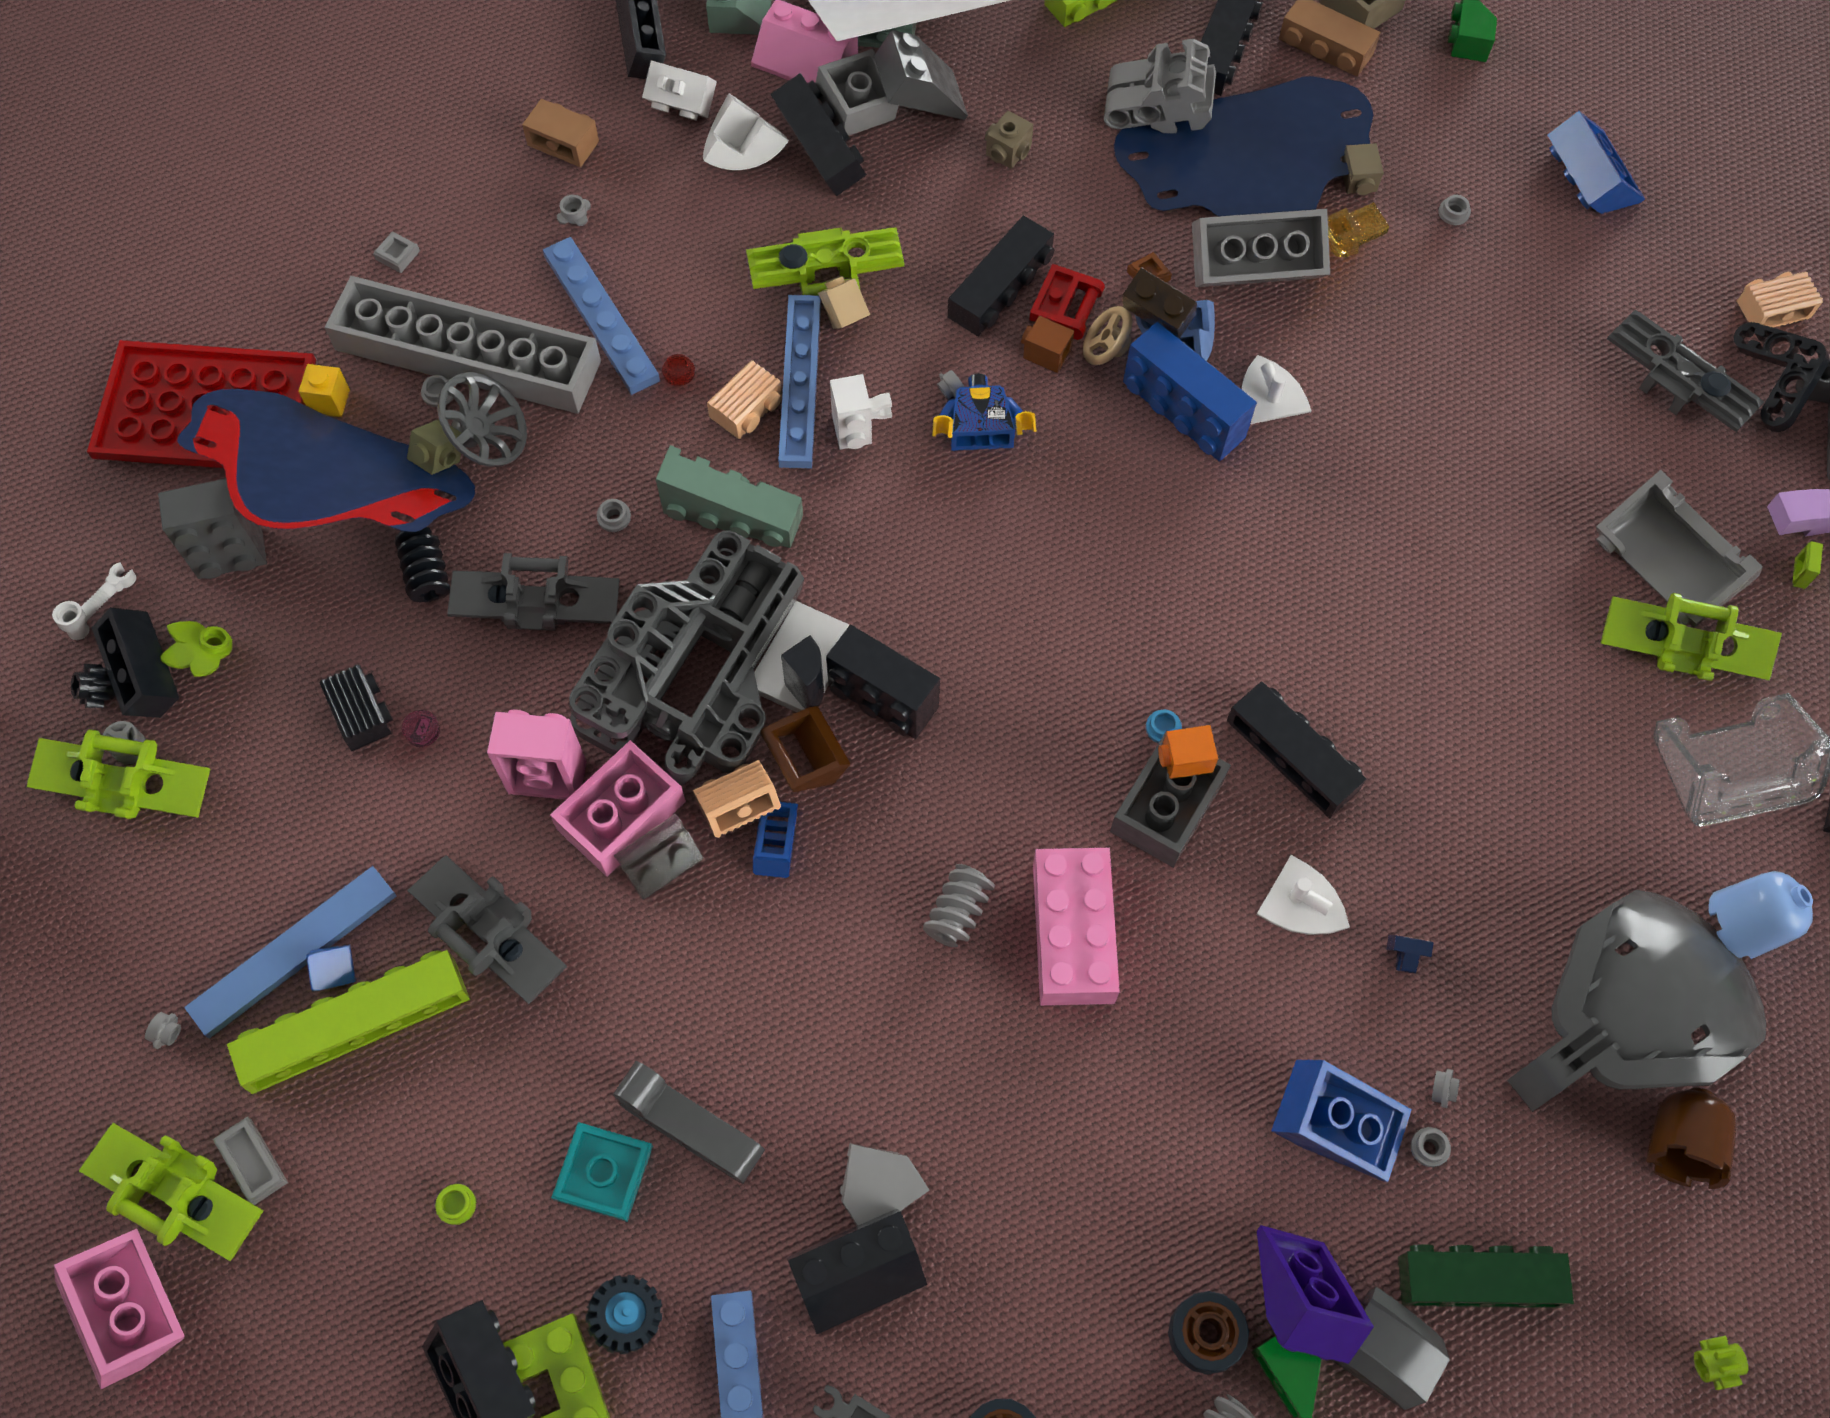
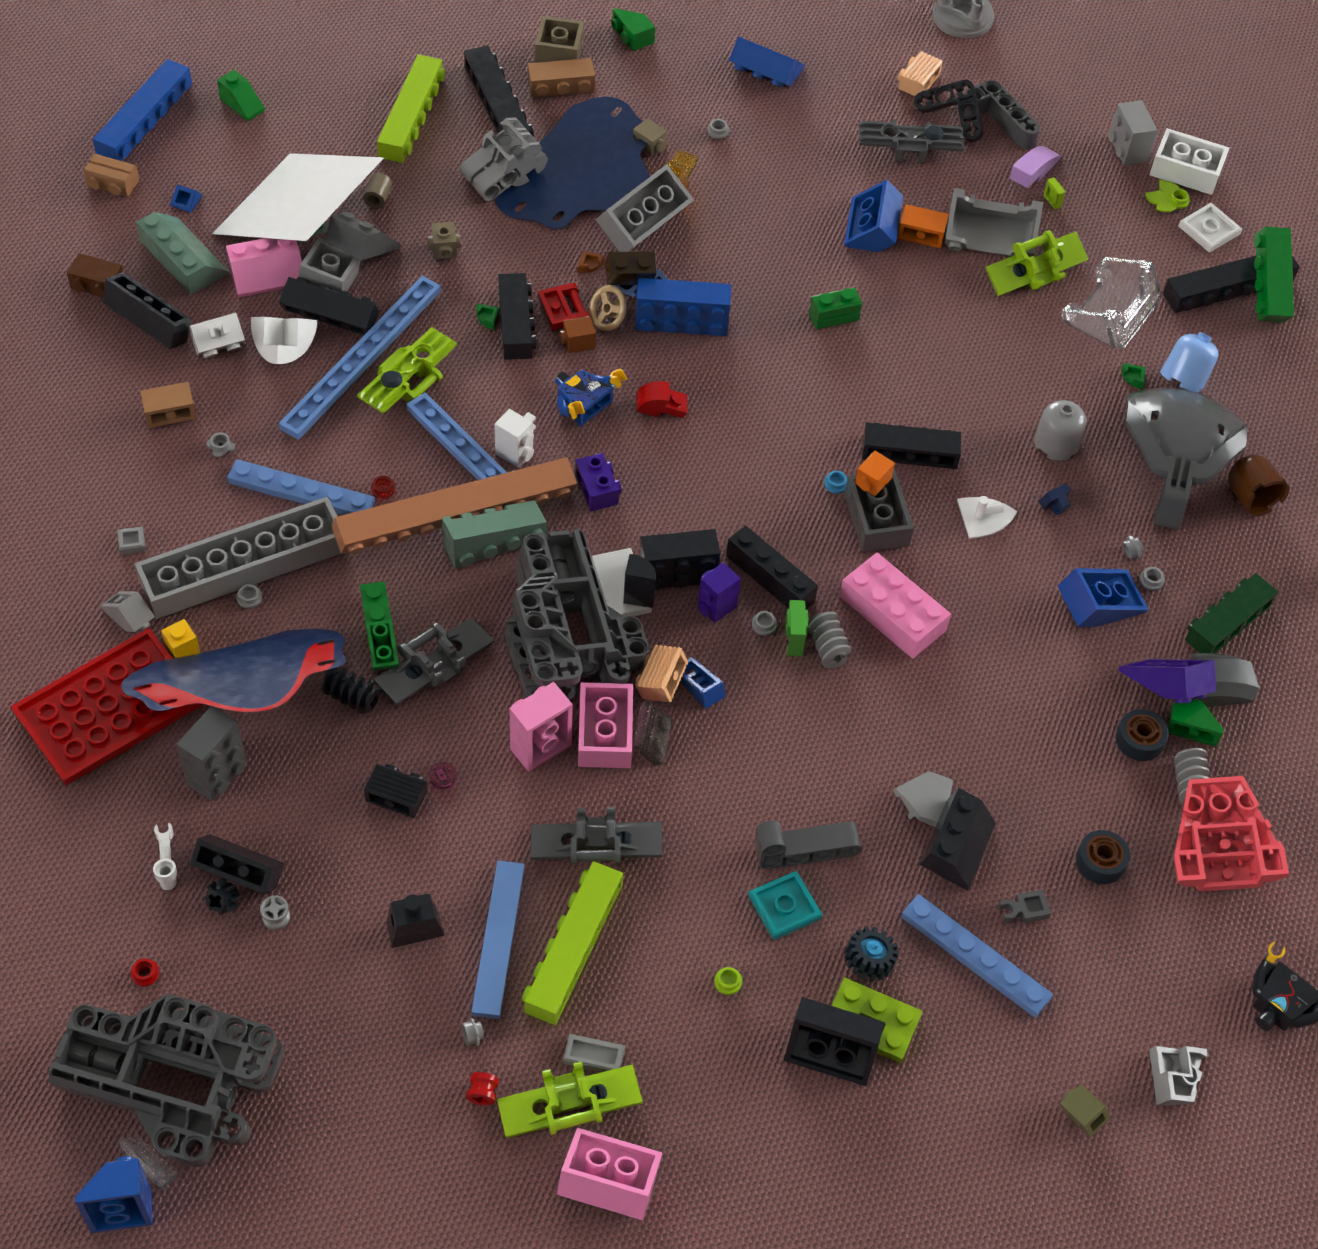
camera: 45 degrees left, 10 degrees down
lime piece [27,729,210,819] -> none
lime plate [161,621,233,677] -> none
slope [306,945,356,992] -> none
olive brick [407,419,461,475] -> none
dark grey wheel [437,372,527,467] -> none
light grey plate [597,499,631,532] -> none
light nougat brick [707,360,782,439] -> none
reddish brown tile [760,706,851,792] -> none
tan brick [818,276,870,329] -> none
light grey plate [937,370,964,400] -> none
white shield [1242,355,1311,424] -> none
none -> light grey slope [100,591,155,633]
none -> medium blue plate [279,276,441,440]
none -> nougat brick [331,457,577,554]
none -> green slope [360,581,399,670]
none -> dark tan brick [363,173,392,208]
none -> black torso [386,894,444,948]
none -> red wheel [466,1072,499,1106]
none -> green tile [476,304,500,330]
none -> dark purple brick [575,453,622,512]
none -> red brick [636,381,687,418]
none -> dark purple brick [698,562,741,623]
none -> black brick [726,525,818,610]
none -> light grey plate [752,611,777,636]
none -> bright green brick [786,600,808,657]
none -> green brick [809,287,862,329]
none -> blue slope [844,180,903,252]
none -> orange brick [897,204,949,248]
none -> light grey cylinder [1034,400,1087,461]
none -> green tile [1121,363,1146,390]

